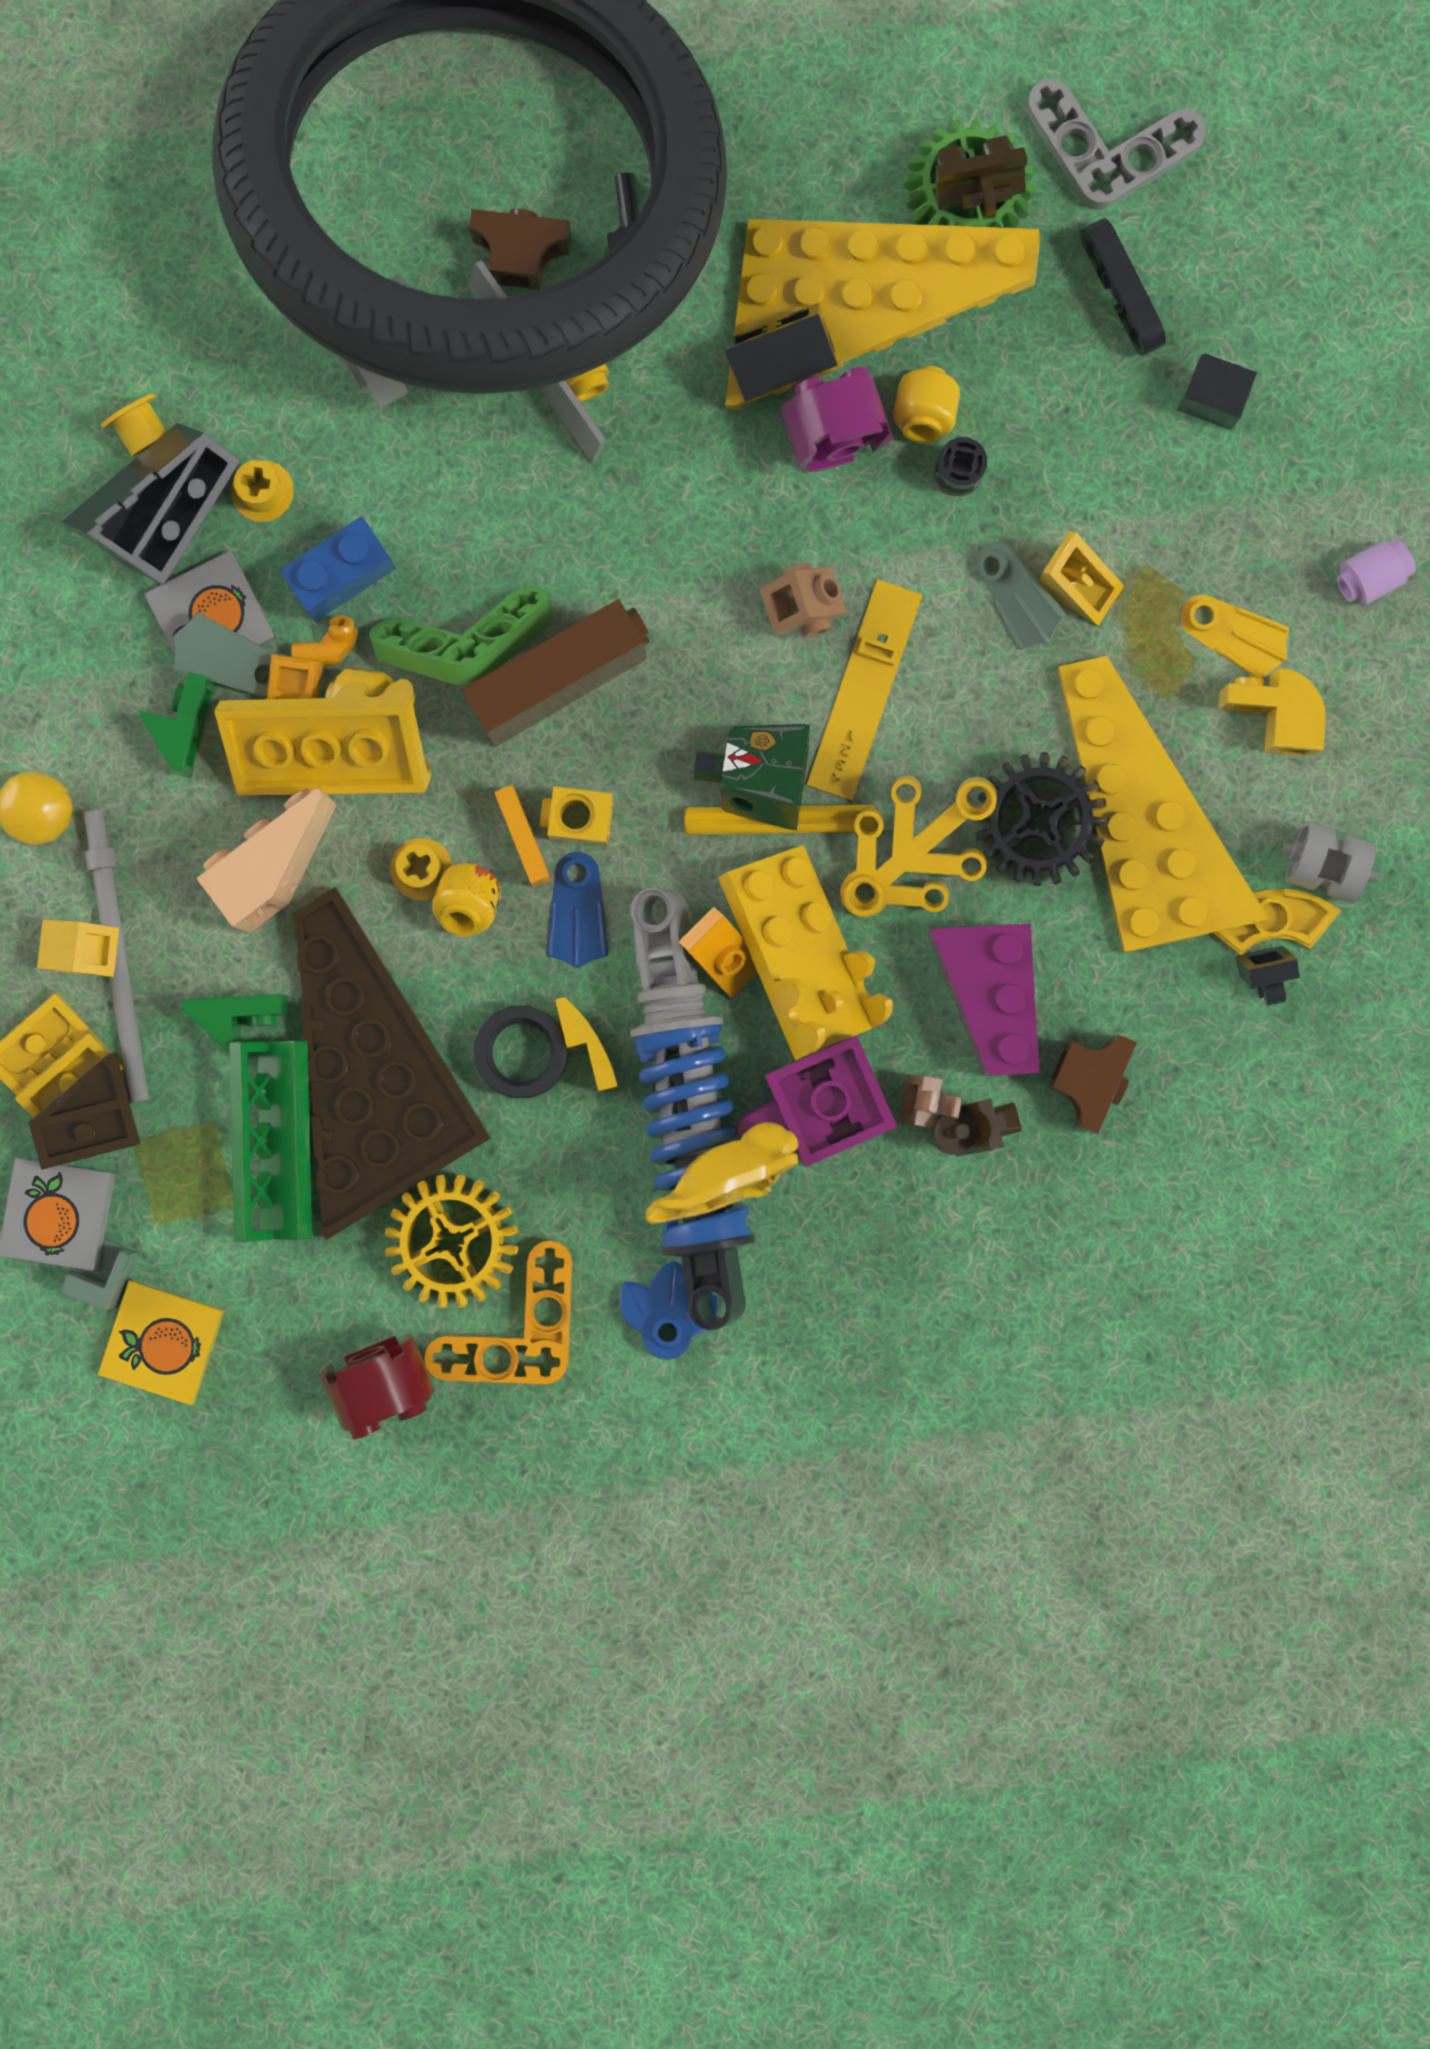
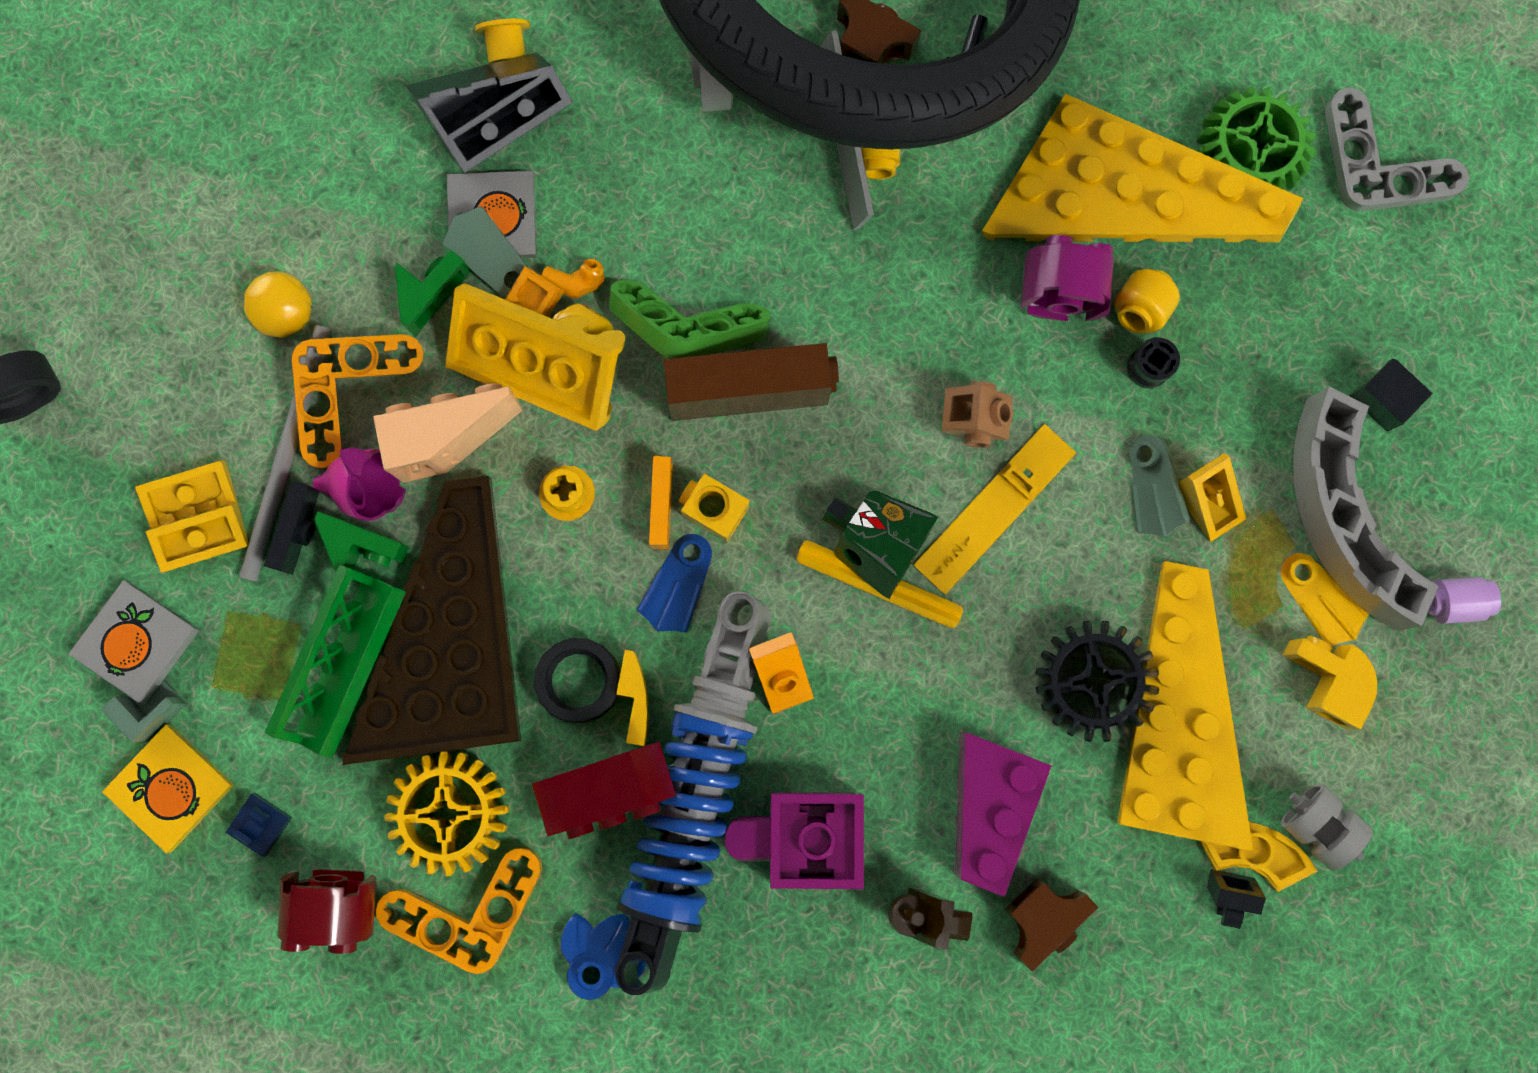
camera: 20 degrees right, 5 degrees down
dark brown wing [29,1051,141,1170] -> none
yellow brick [37,920,119,977] -> none
yellow piece [231,460,293,522] -> none
blue brick [279,516,396,622] -> none
yellow head [432,863,501,937] -> none
yellow animal [645,1122,798,1224] -> none
yellow hinge [718,845,893,1061] -> none
black hinge [725,303,838,401] -> none
yellow plant [840,775,997,917] -> none
medium nougat plate [898,1074,962,1128] -> none
dark brown hips [935,135,1028,220] -> none
black beam [1080,218,1166,356] -> none
none -> dark blue tile [225,793,292,857]
none -> black plate [264,480,320,575]
none -> light orange beam [292,334,424,468]
none -> magenta hat [312,447,406,521]
none -> dark red brick [532,742,676,840]
none -> light grey brick [1293,386,1439,631]

